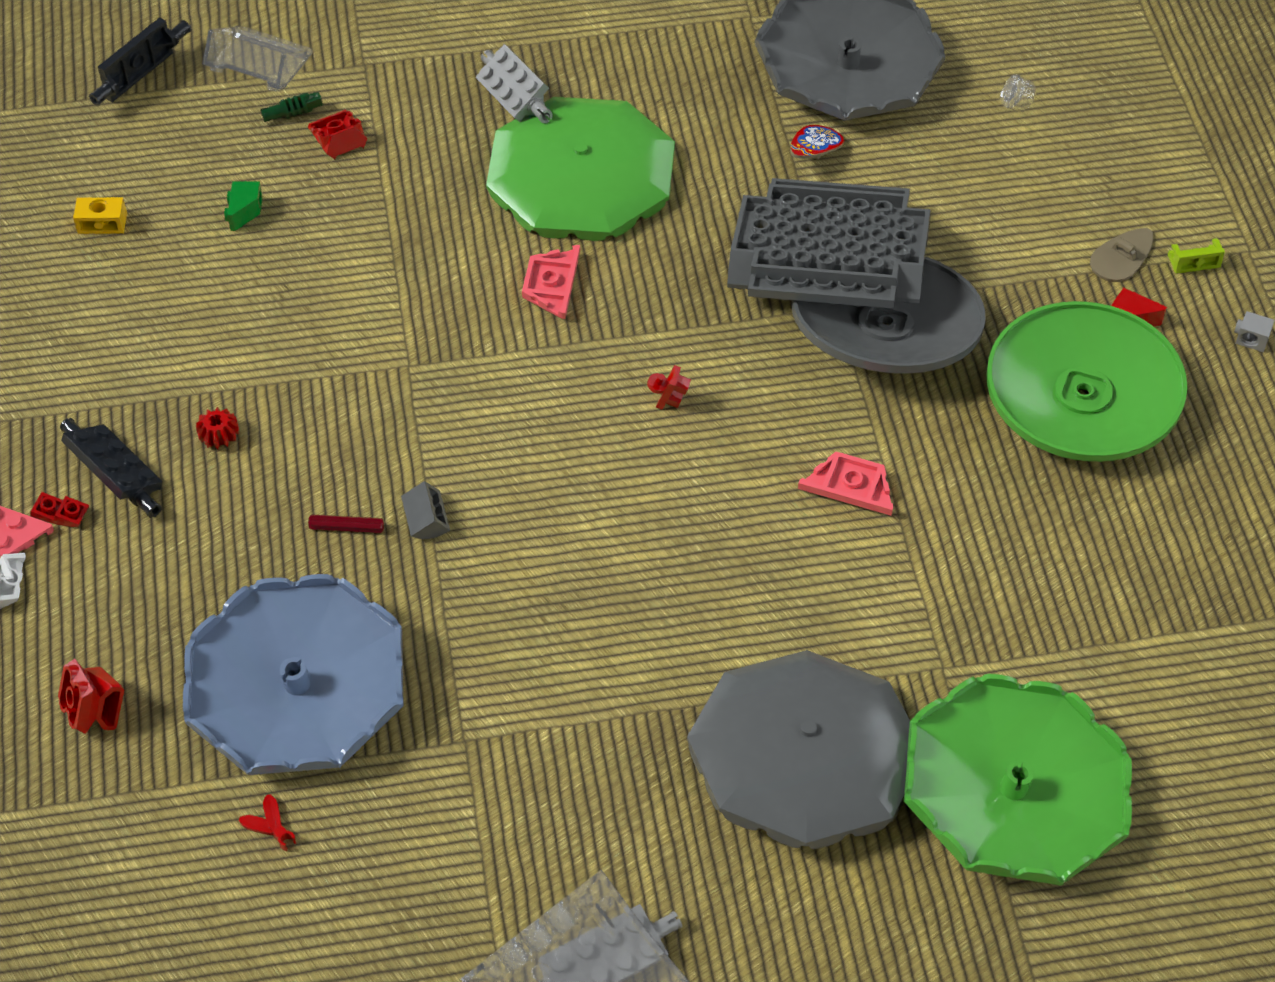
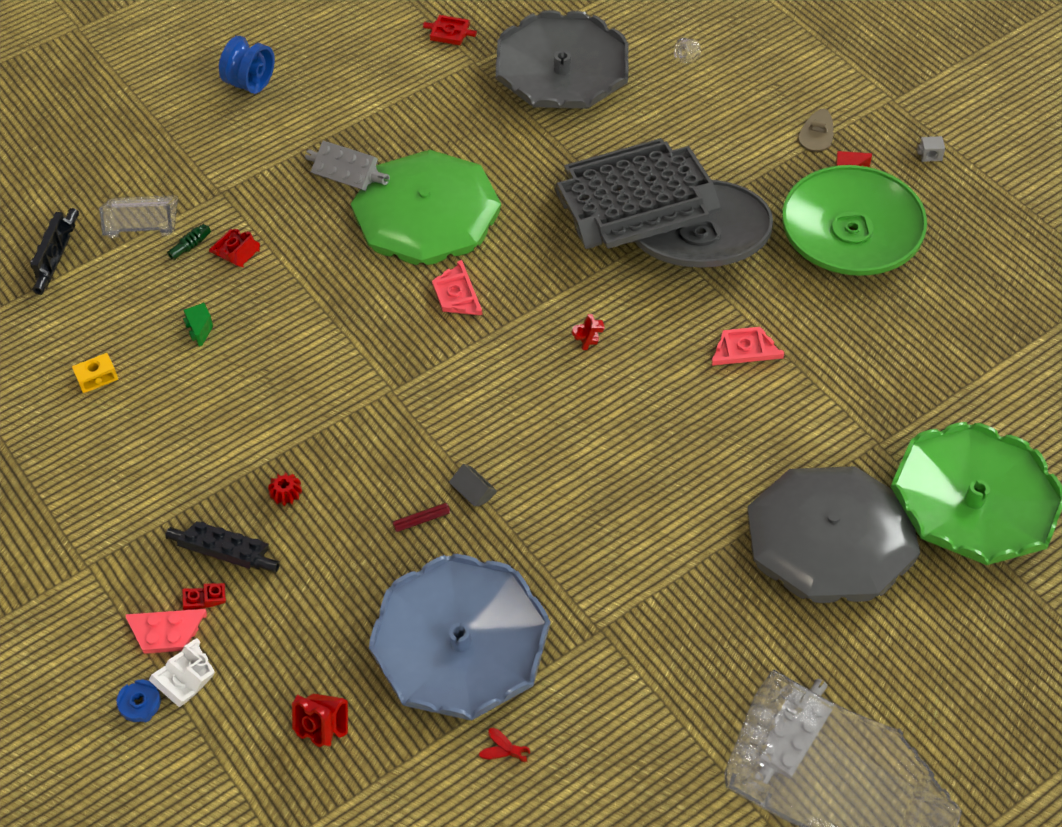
camera: 25 degrees left, 0 degrees up
shield [790,125,844,160] -> none
lime hinge [1168,238,1225,274] -> none

